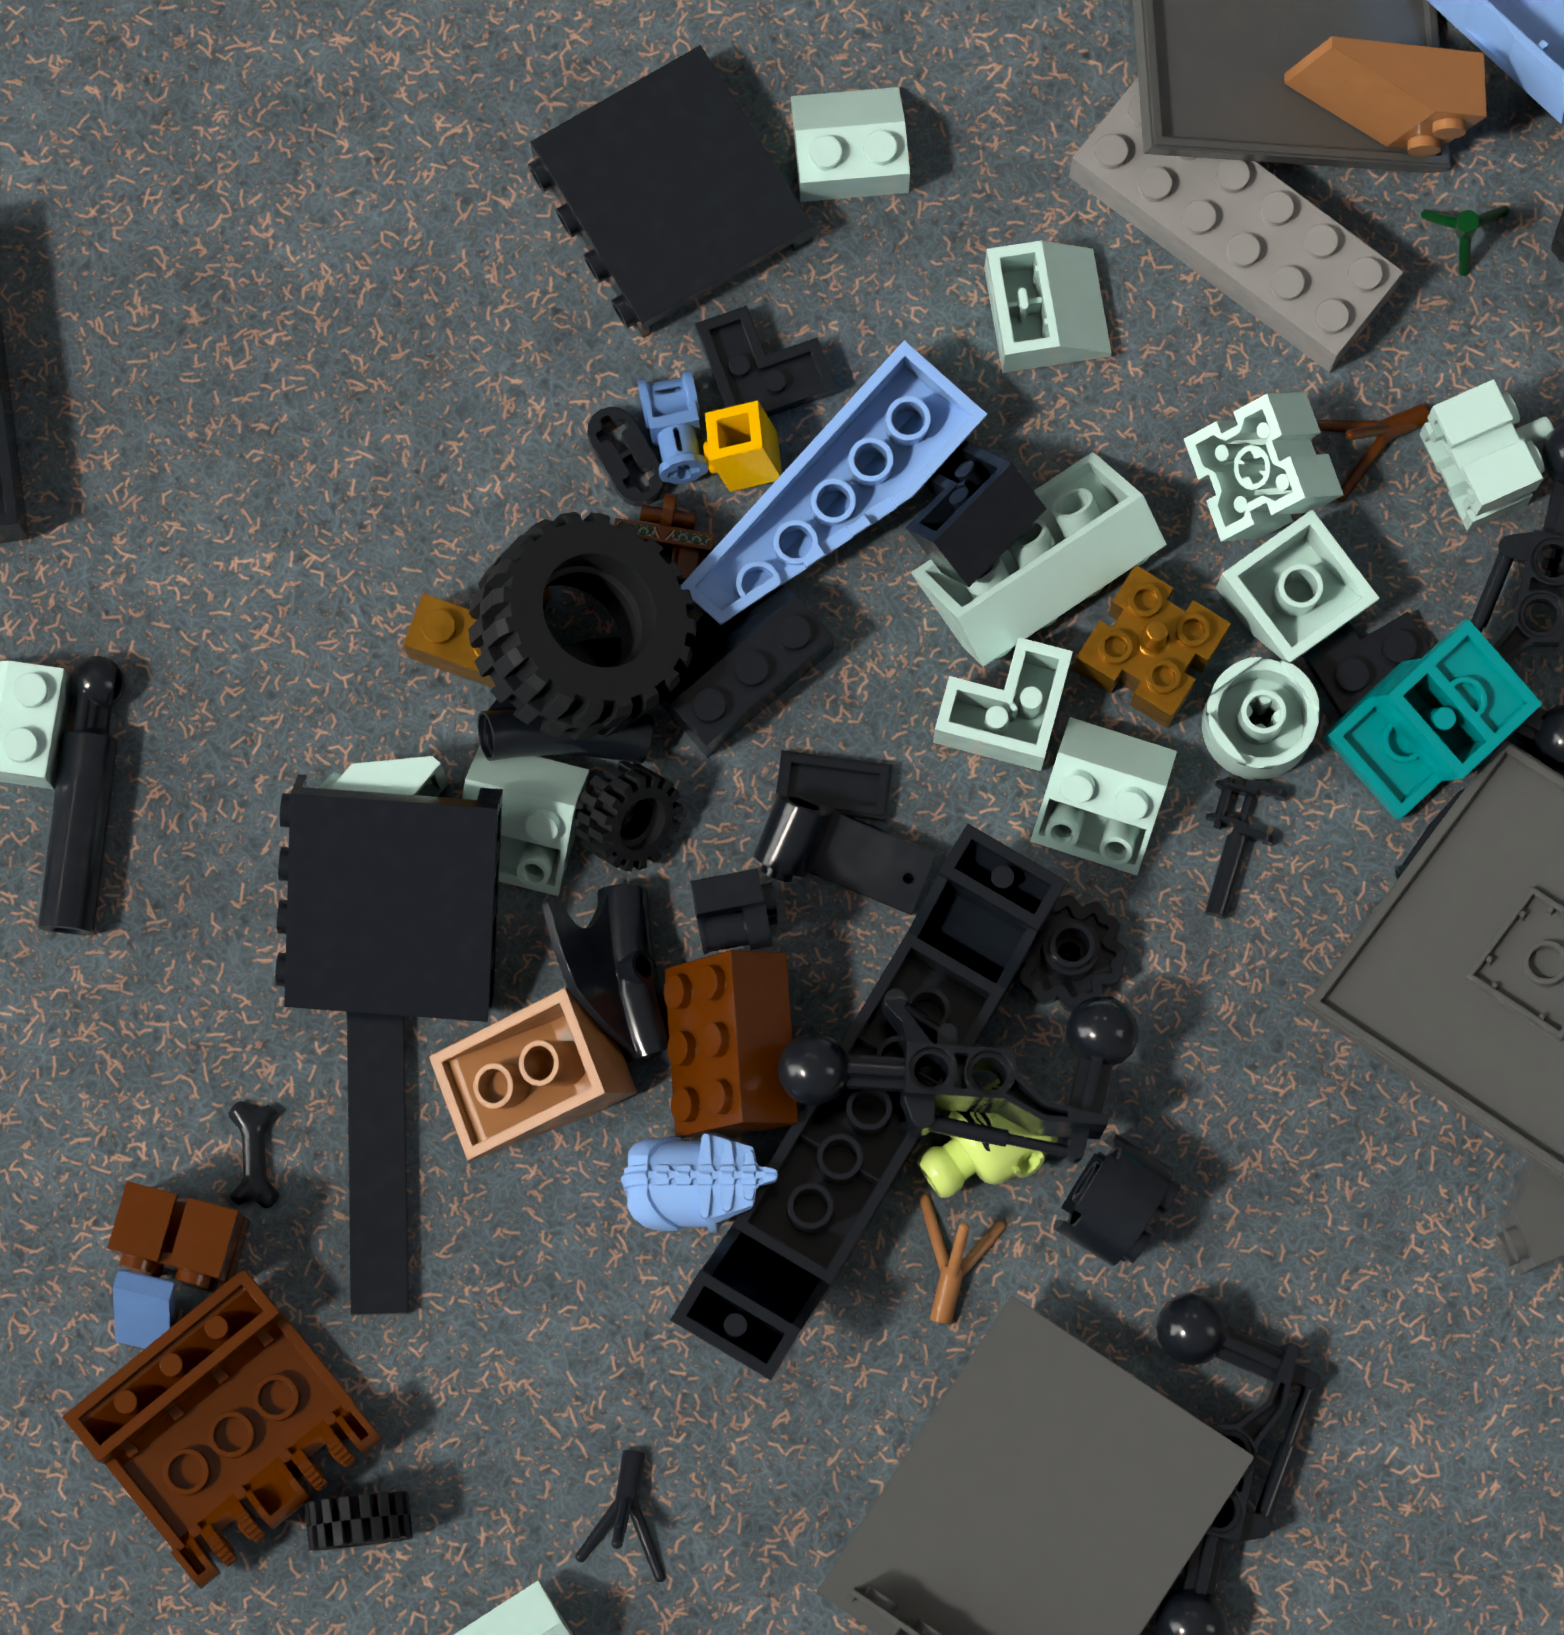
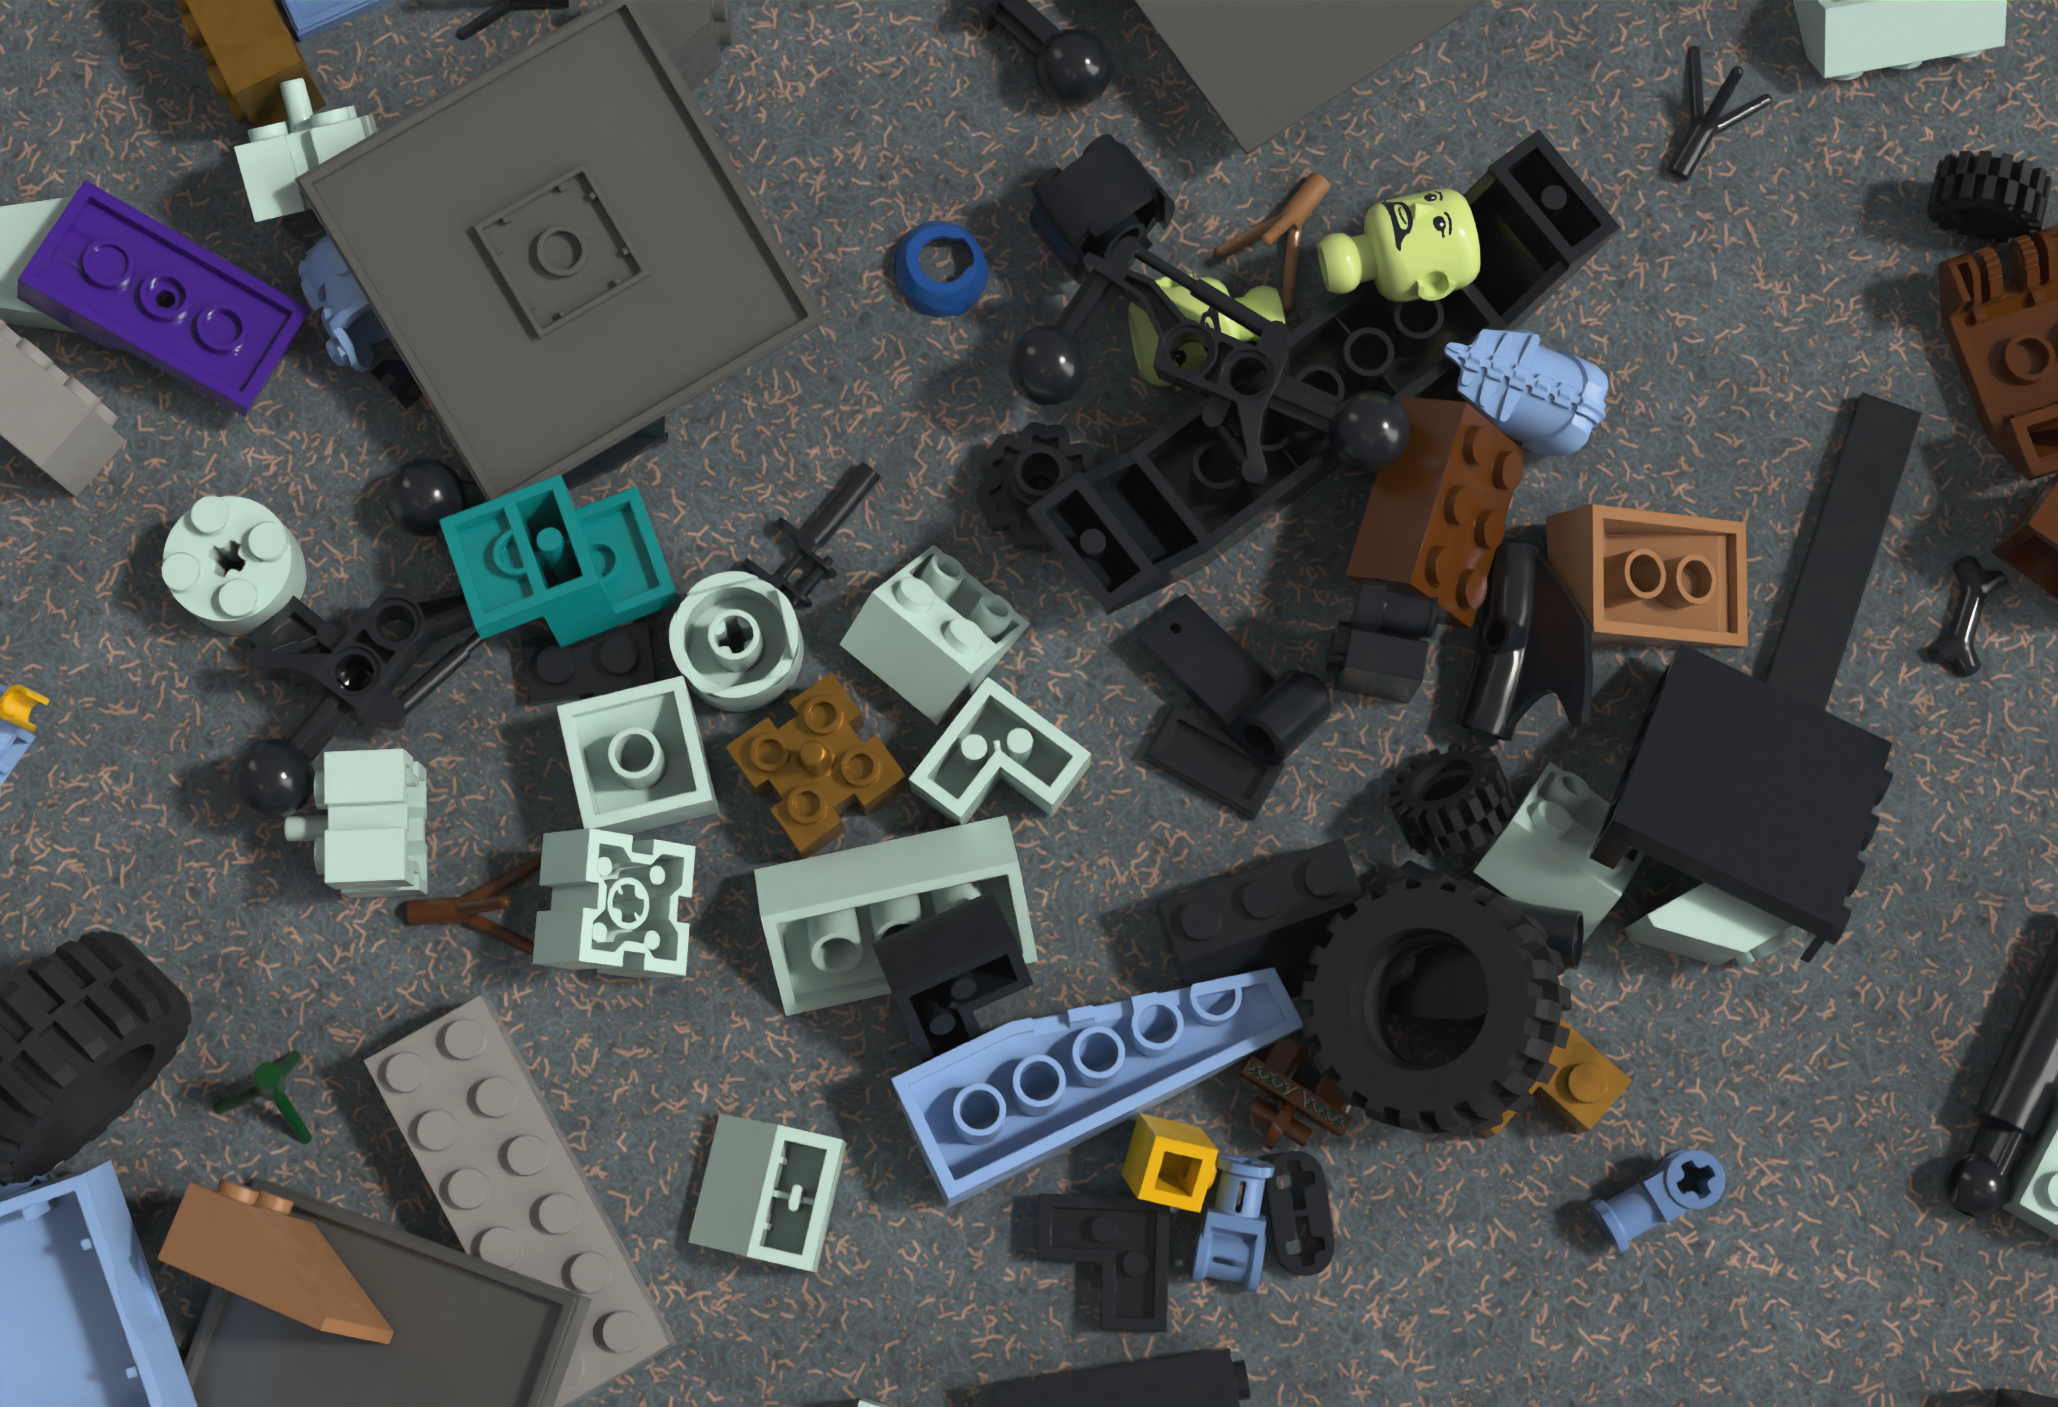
camera: 160 degrees left, 0 degrees up
none -> blue piece [893,221,989,317]
none -> yellowish green piece [1317,188,1480,302]
none -> medium blue connector [1589,1150,1725,1254]

